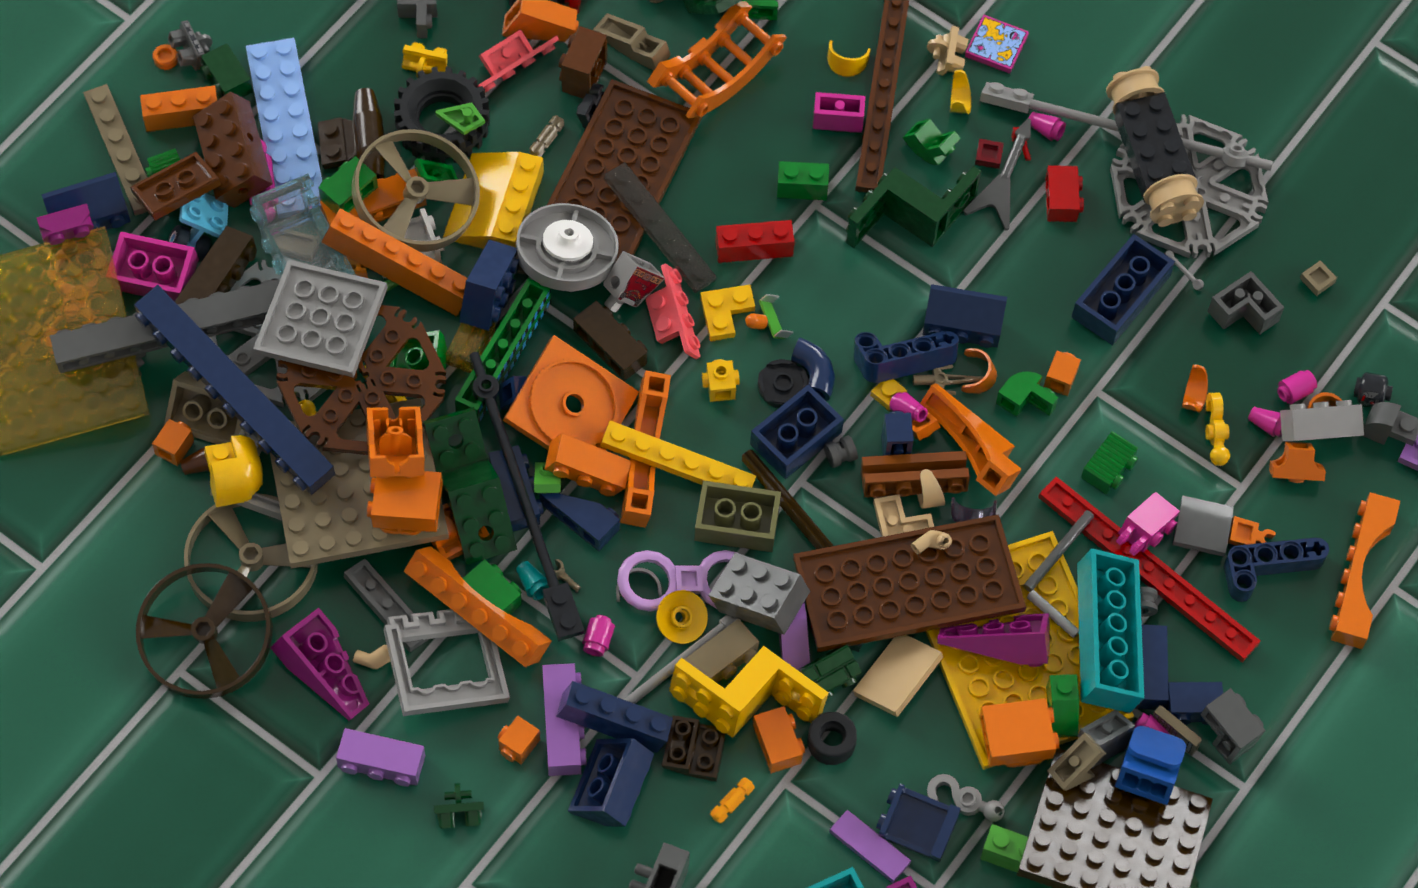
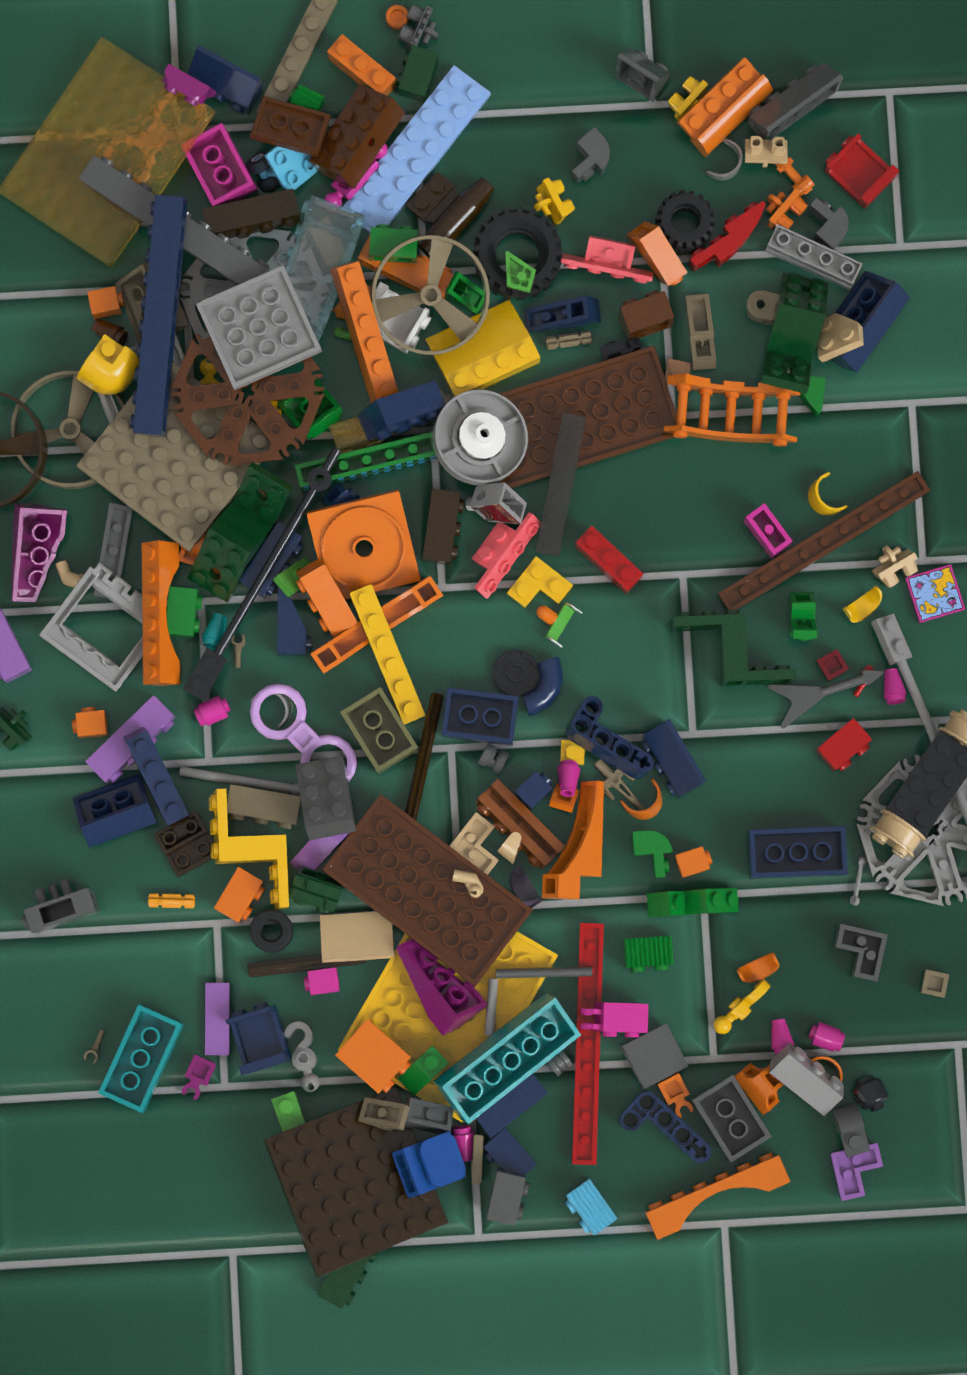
camera: 50 degrees right, 20 degrees up
orange piece [367,407,424,478] -> none
orange brick [367,471,443,535] -> none
yellow dish [656,590,708,644] -> none
yellow brick [702,359,740,402] -> none
green brick [777,161,829,201] -> none
none -> dark brown axle [248,954,366,977]
none -> dark pink brick [304,967,340,995]
none -> dark blue slope [524,295,601,333]
none -> medium azure brick [565,1178,617,1235]
none -> green arch [647,888,739,917]
none -> medium nougat plate [665,358,691,383]
none -> dark grey brick [690,1074,772,1162]

